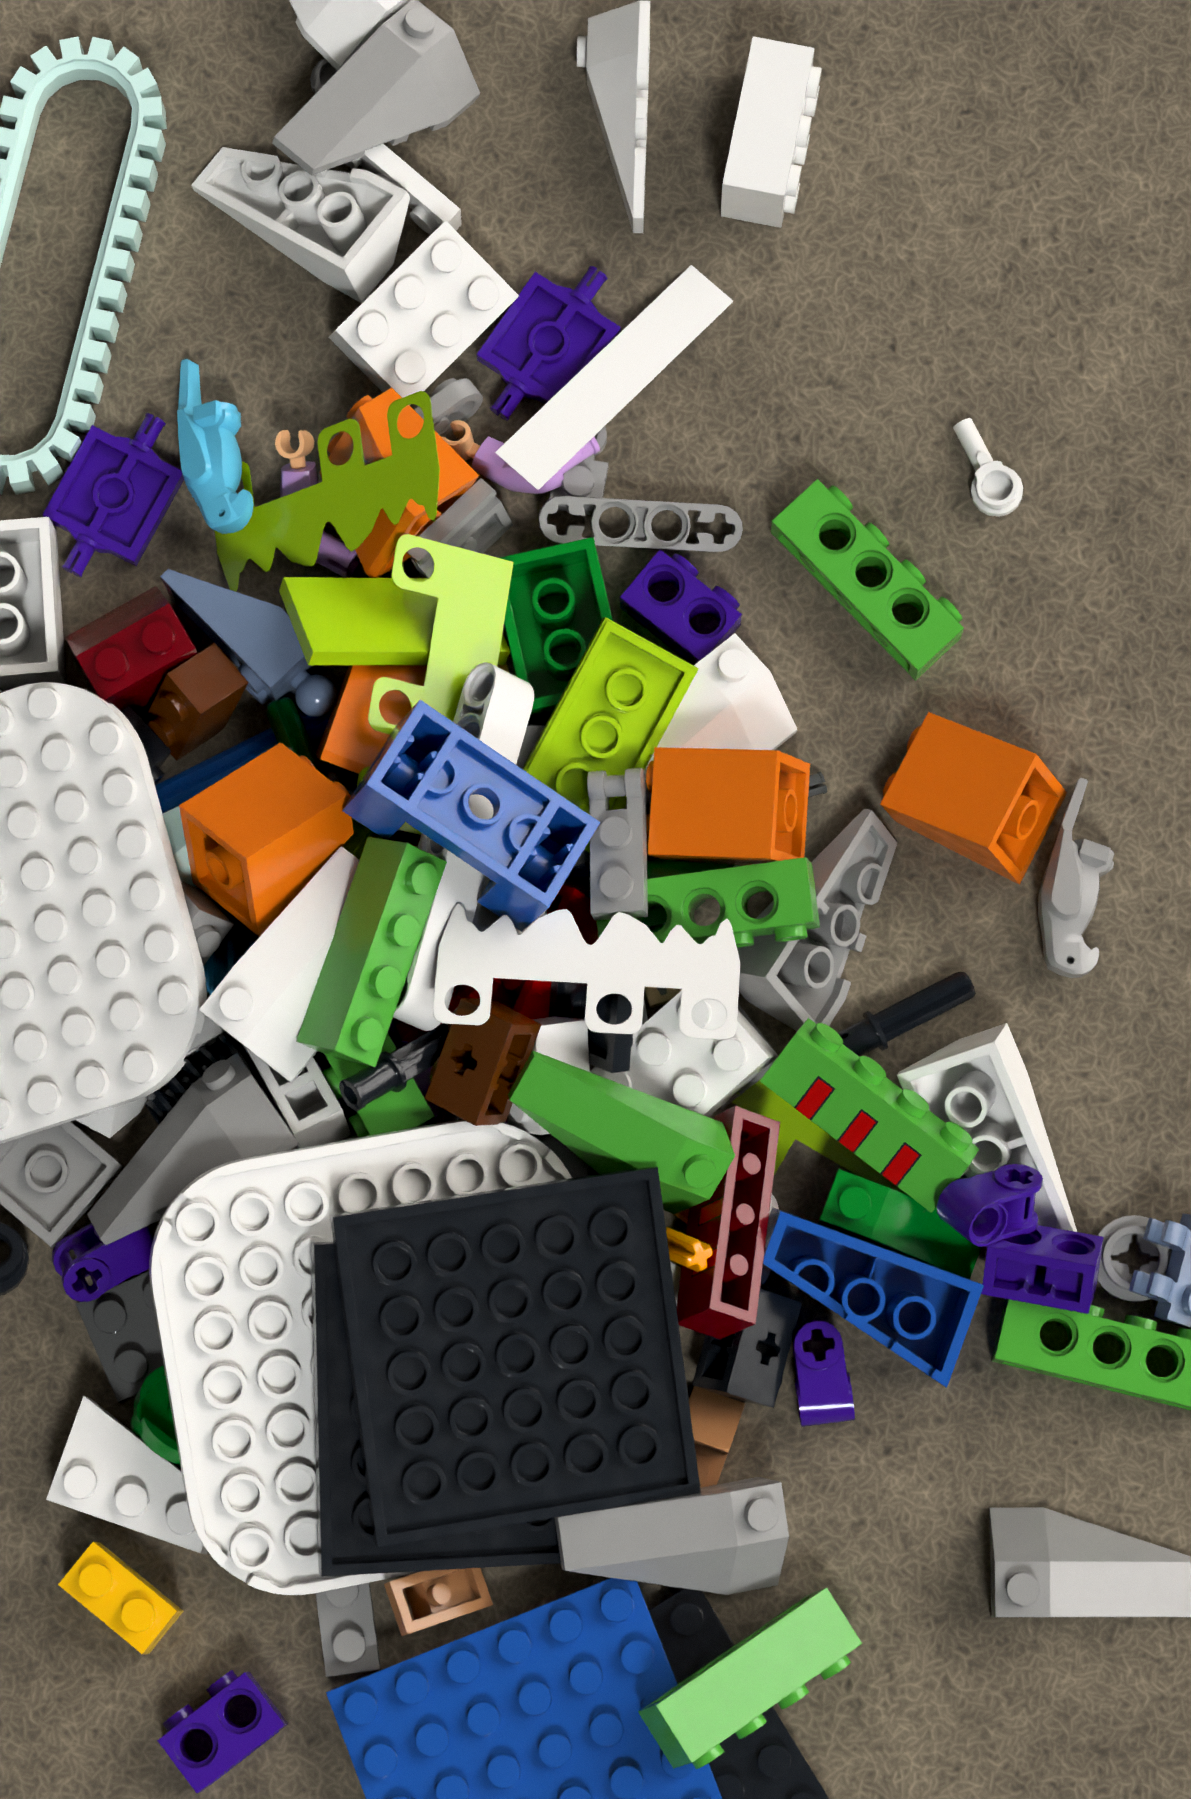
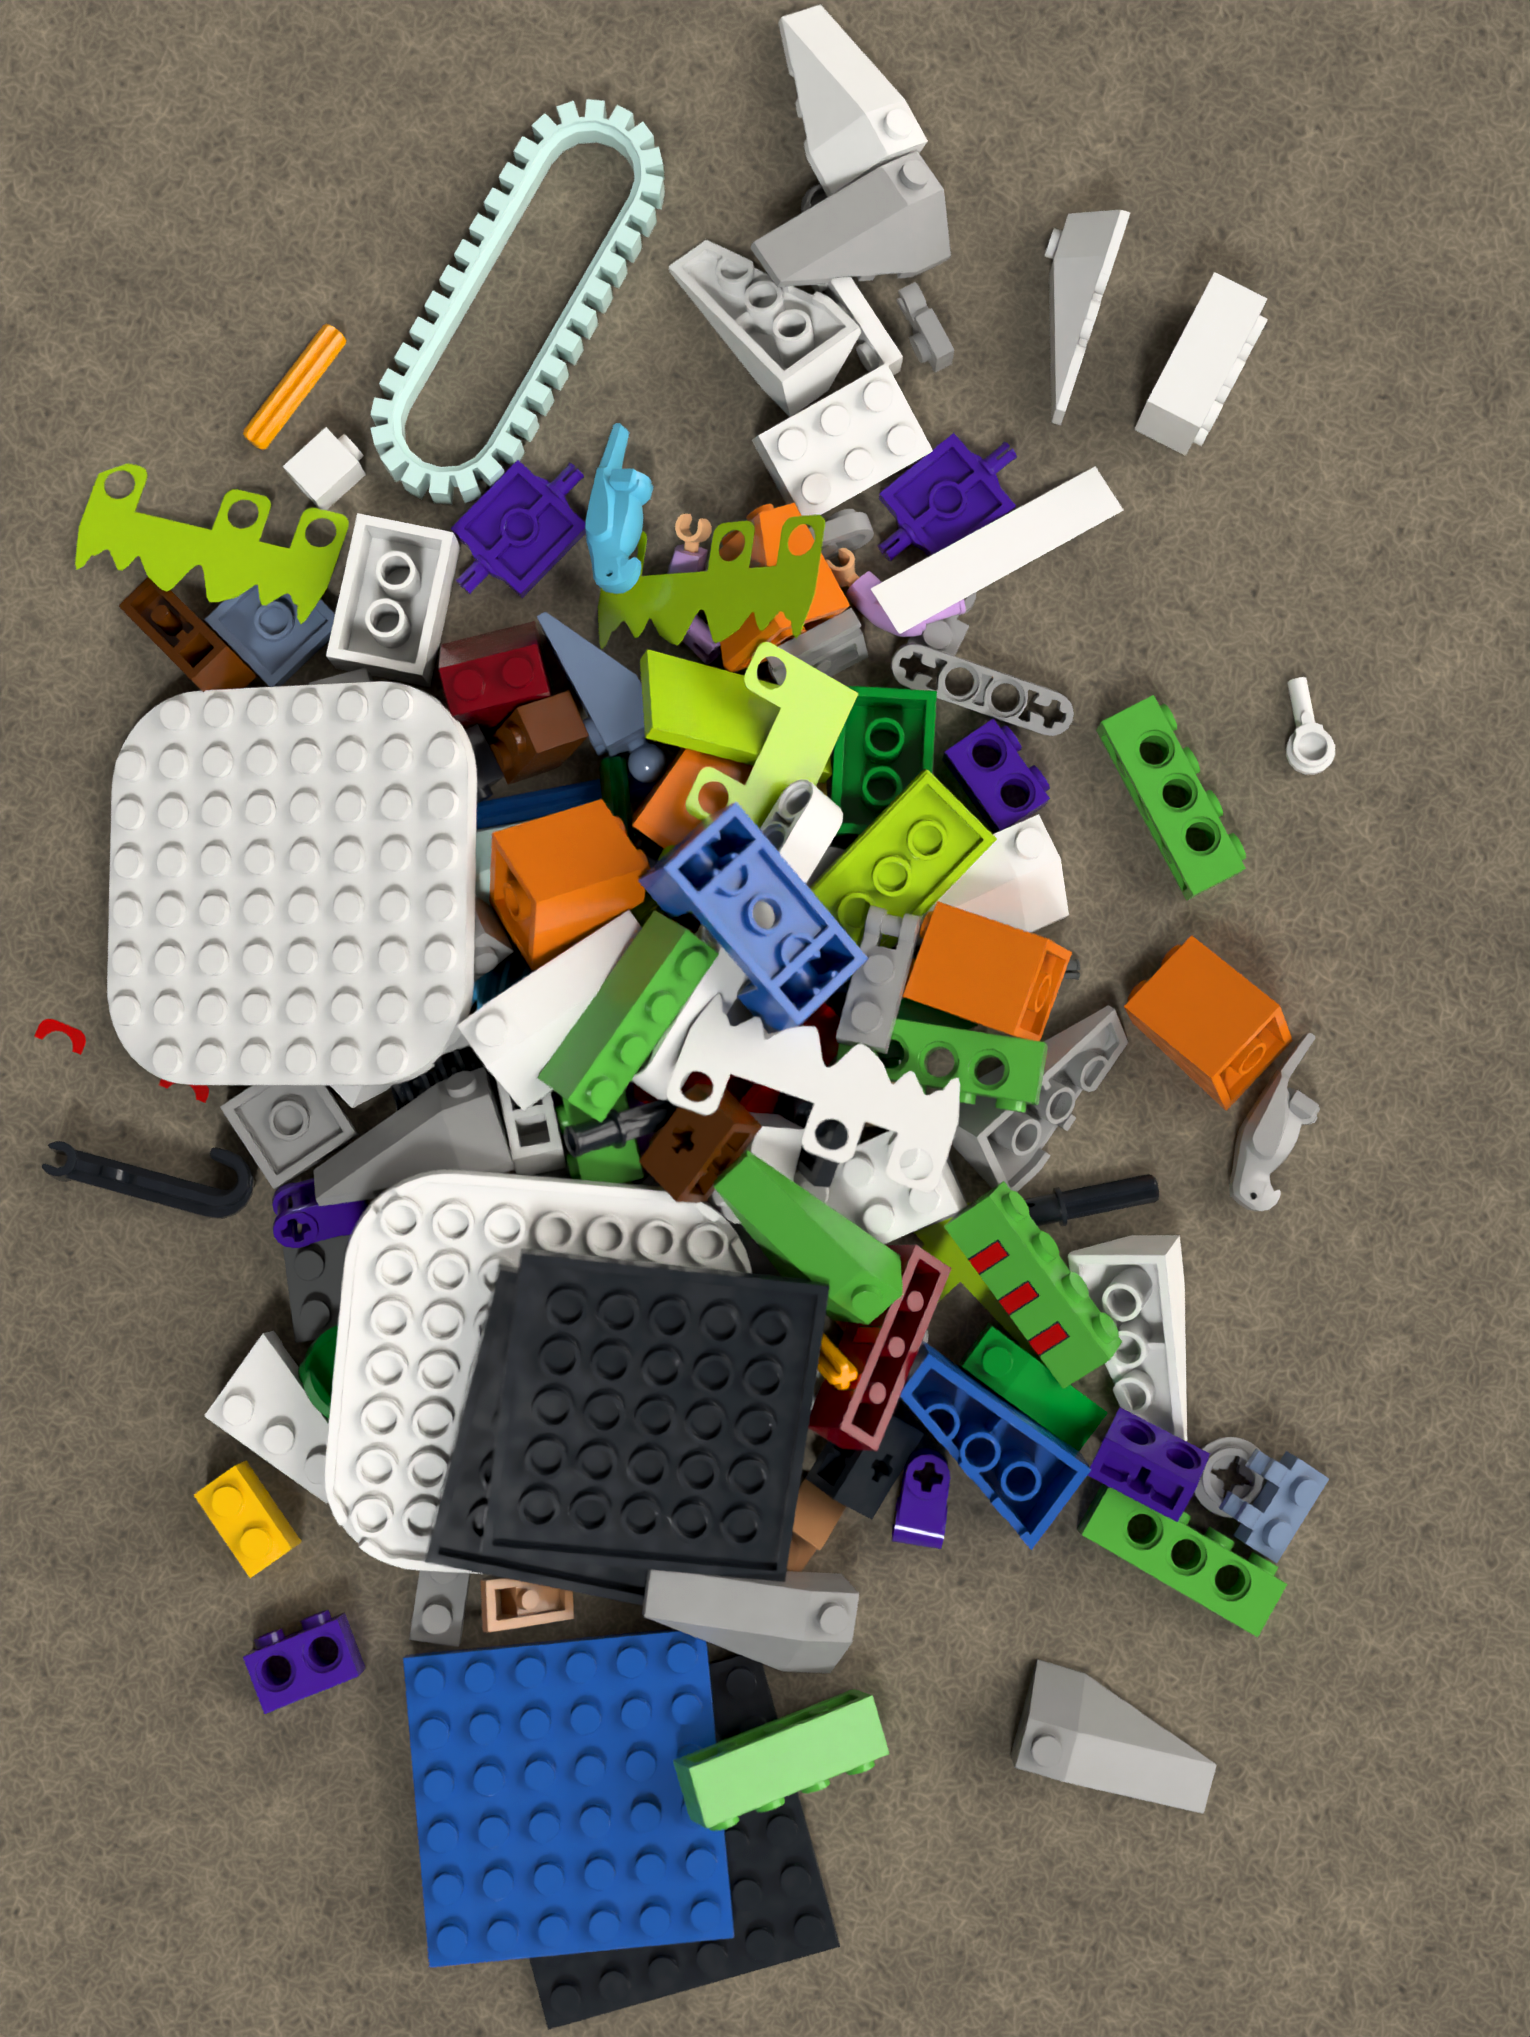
camera: 15 degrees right, 5 degrees up
dark purple piece [937,1164,1043,1247] -> none
none -> light grey plate [897,282,954,373]

